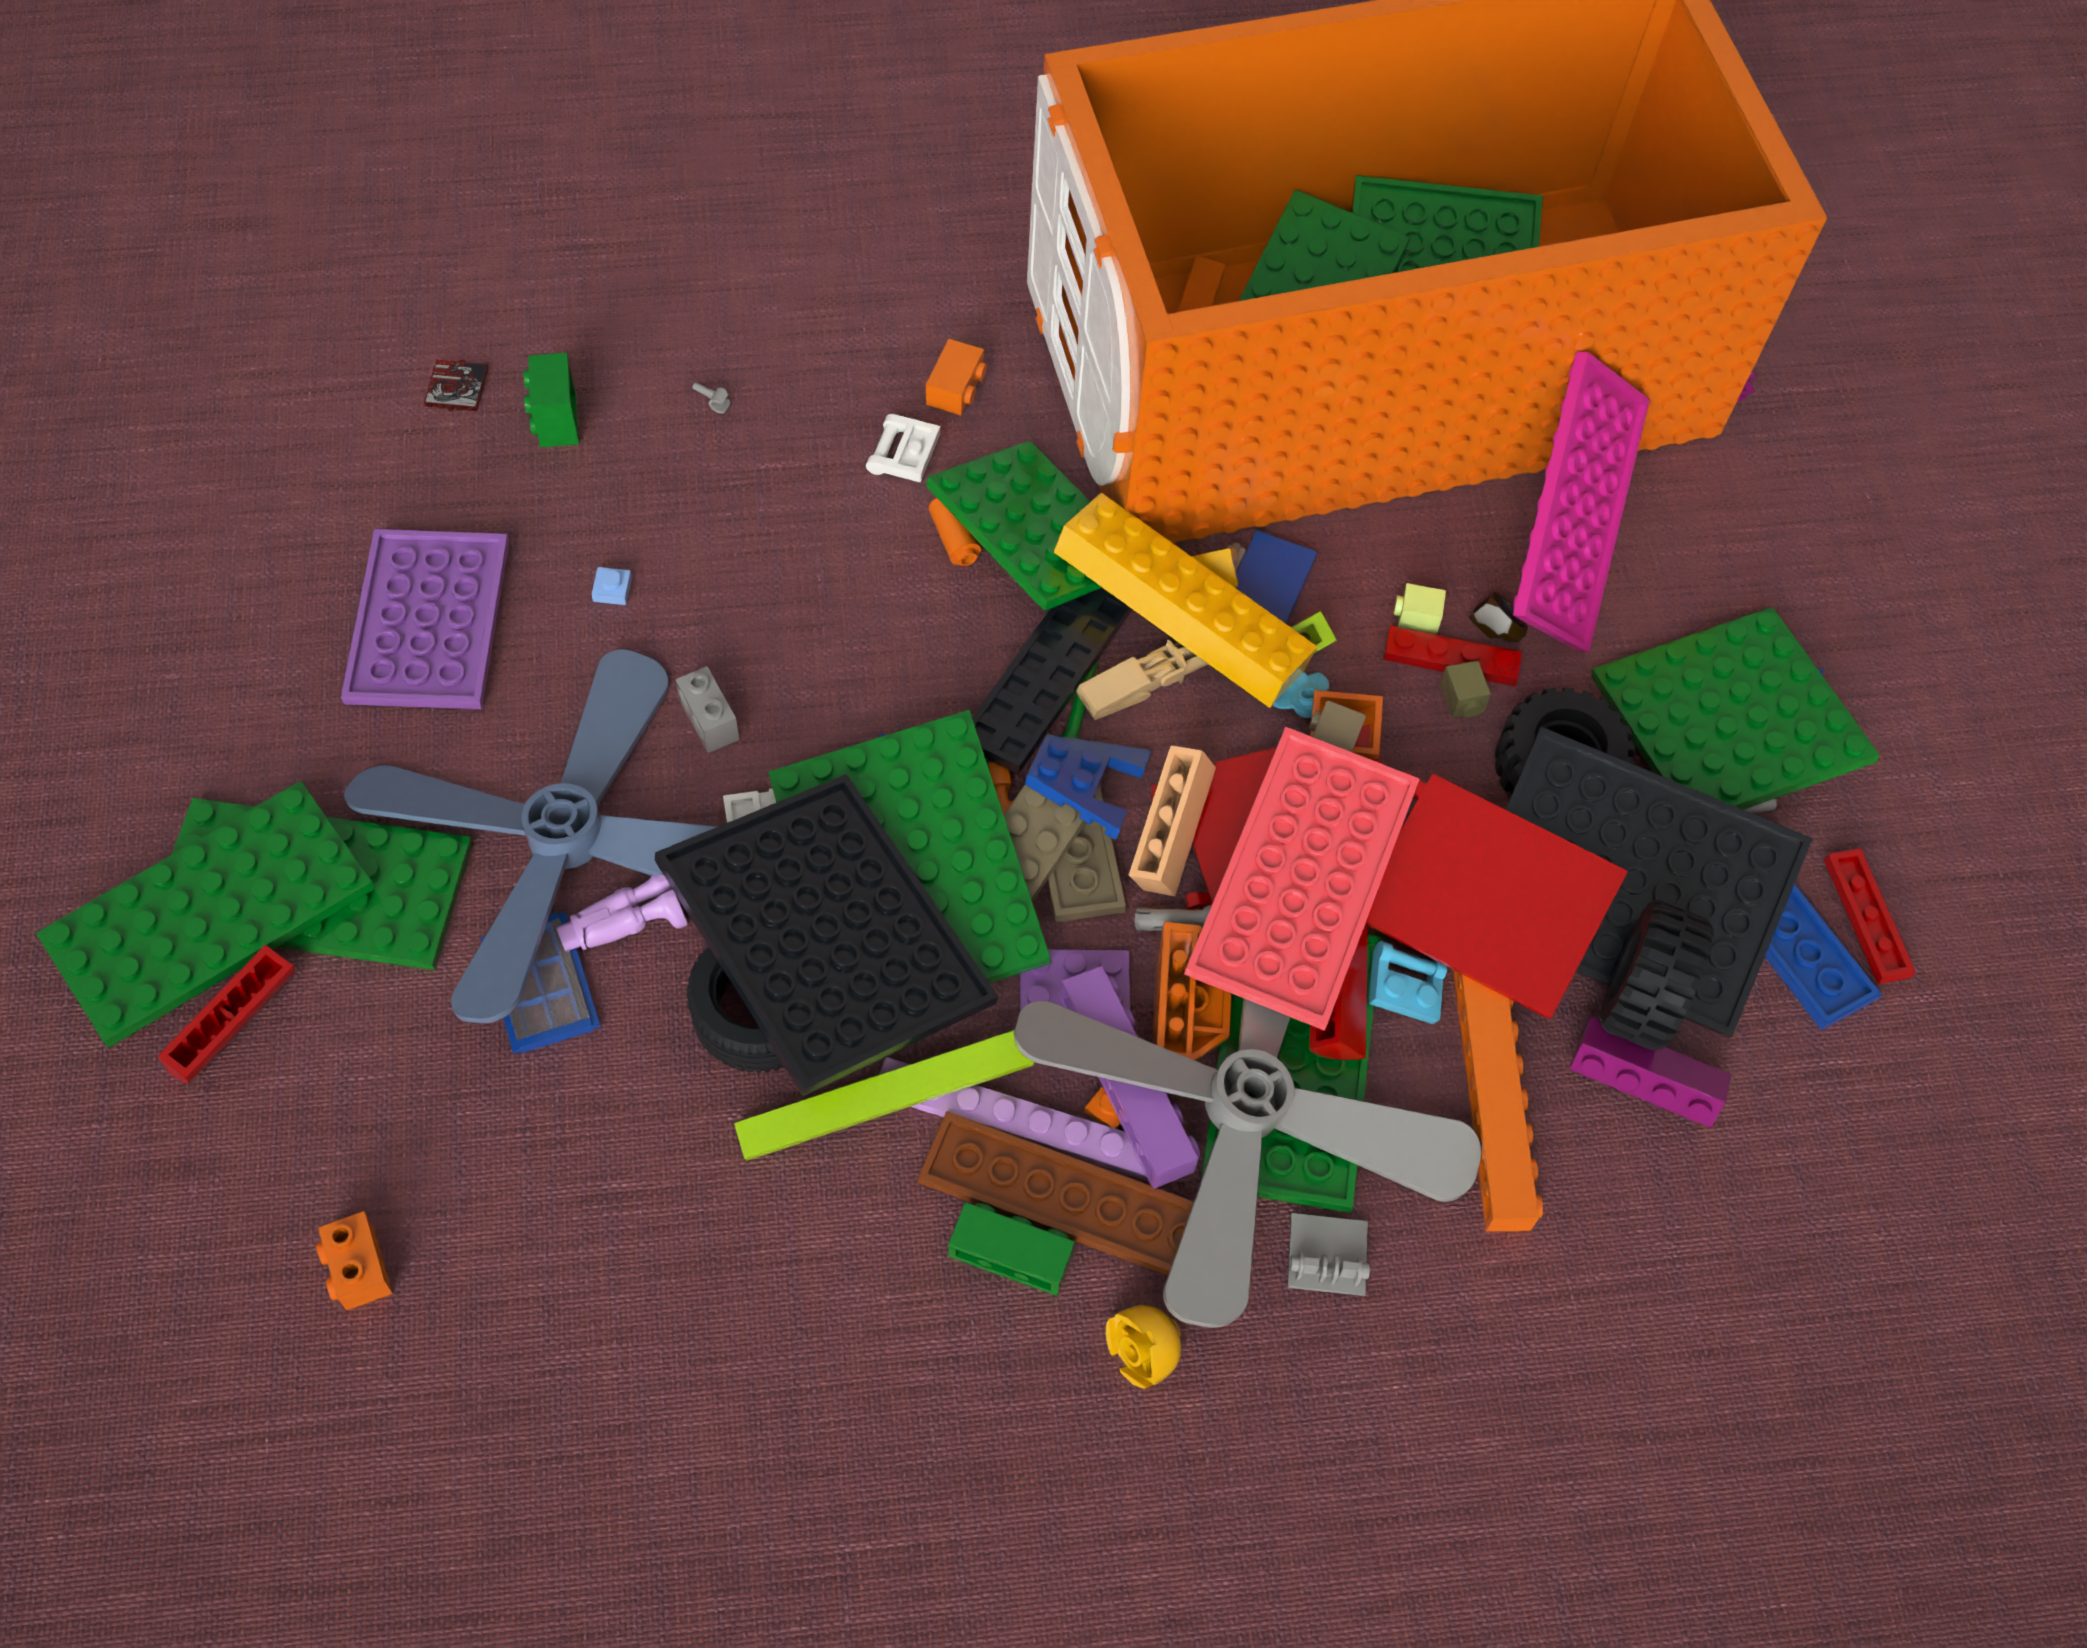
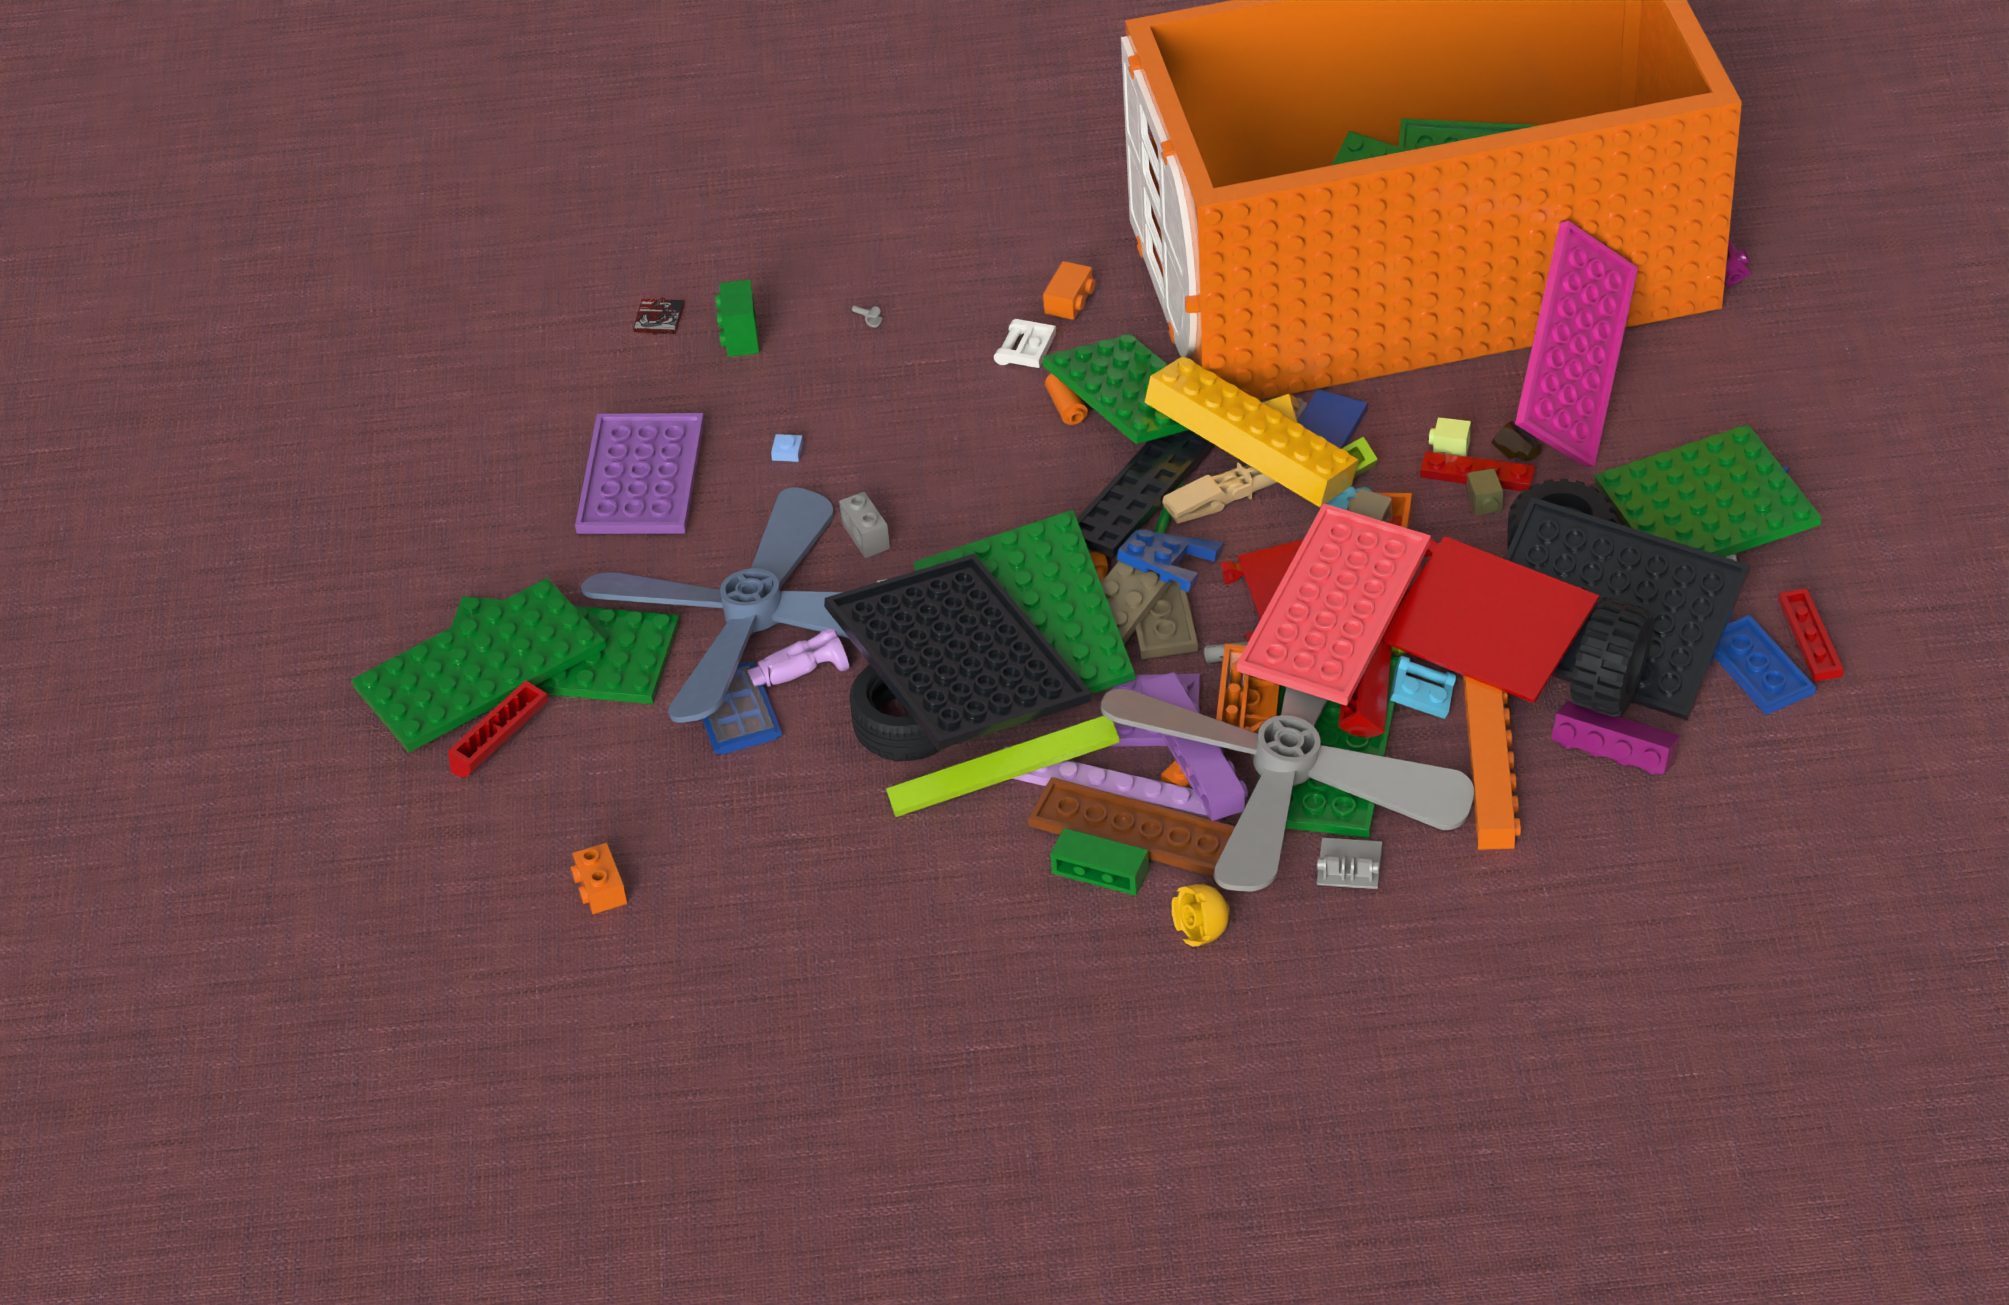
camera: 10 degrees right, 15 degrees down
light nougat brick [1129,746,1216,896] -> none

